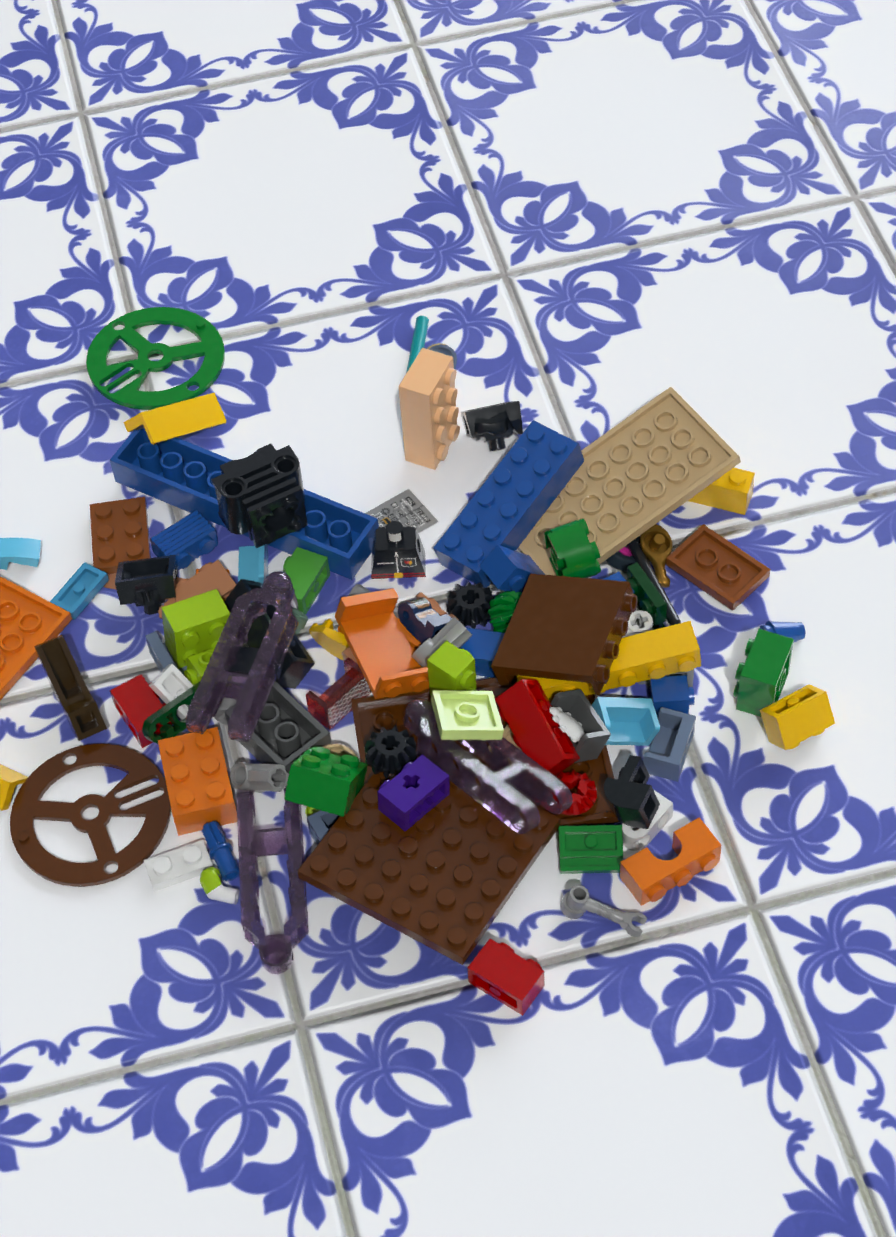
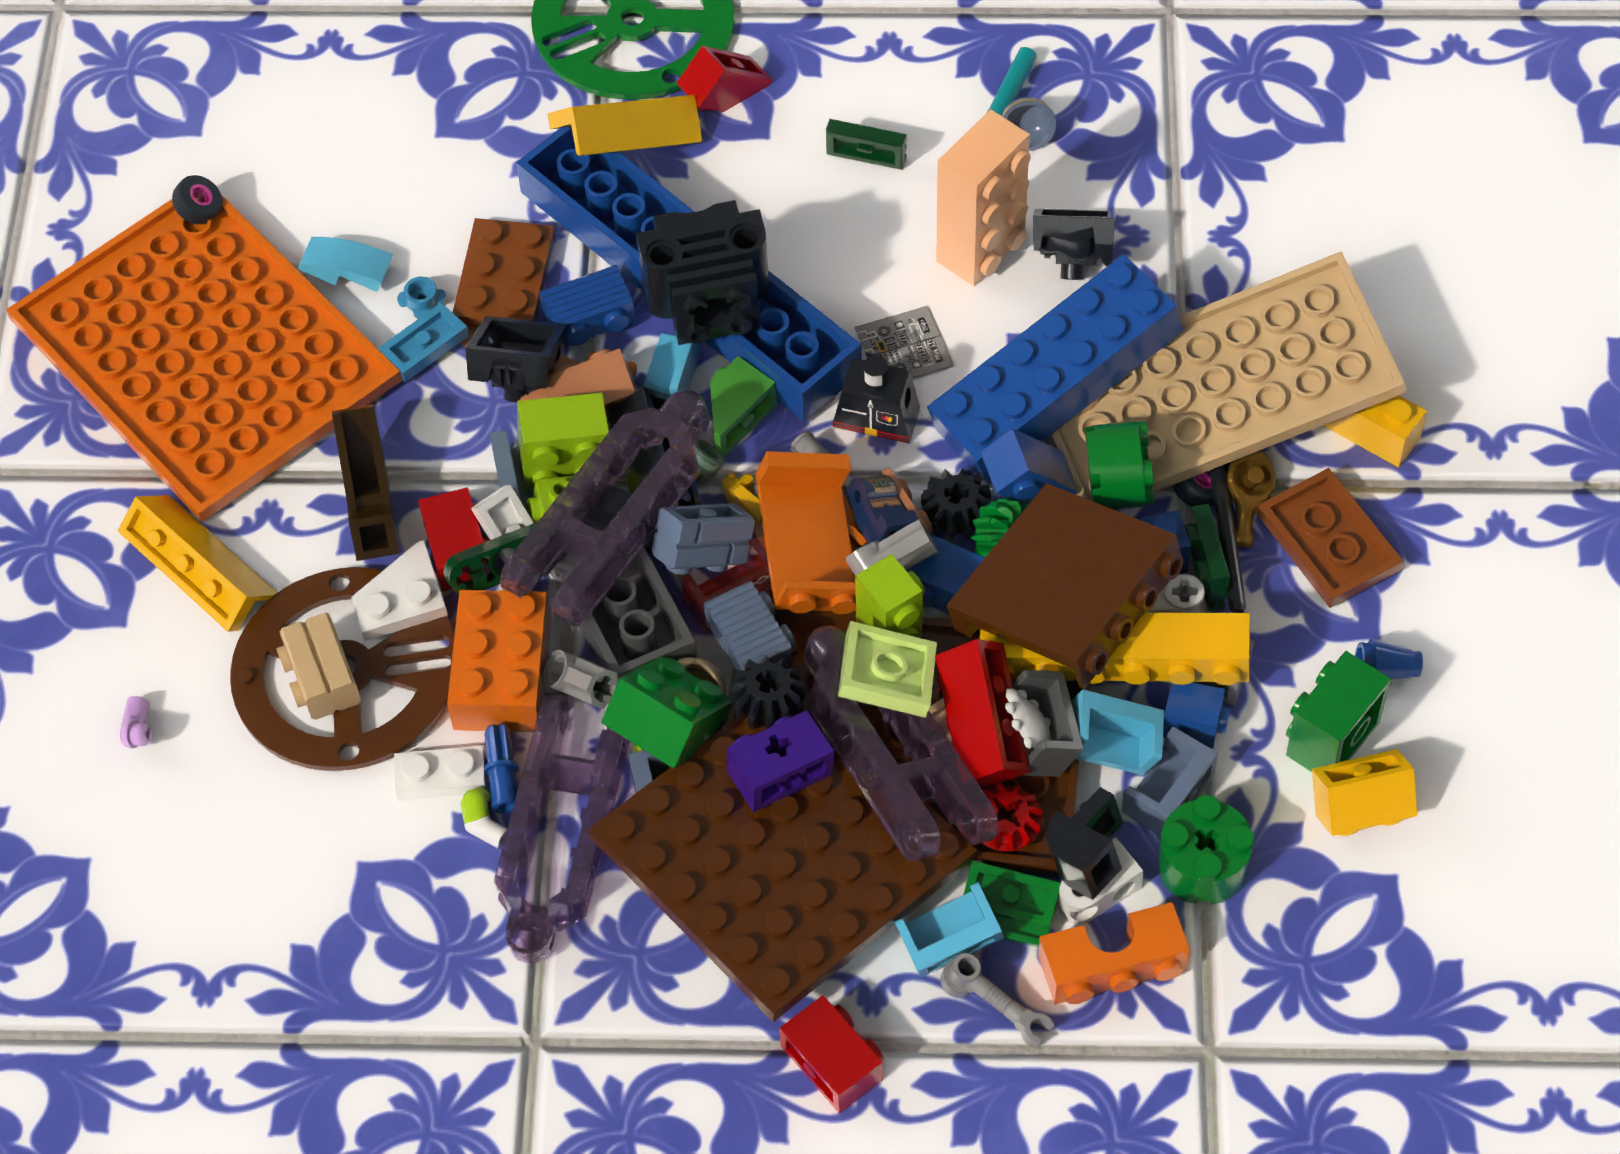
camera: 15 degrees right, 5 degrees up
none -> tan brick [276,612,362,720]
none -> white wing [351,540,448,641]
none -> dark azure plate [397,276,446,319]
none -> sand blue brick [651,503,755,574]
none -> red slope [677,46,773,112]
none -> sand blue brick [704,581,796,670]
none -> dark green tile [826,118,907,170]
none -> medium azure panel [894,882,1004,978]
none -> green brick [1158,795,1254,904]

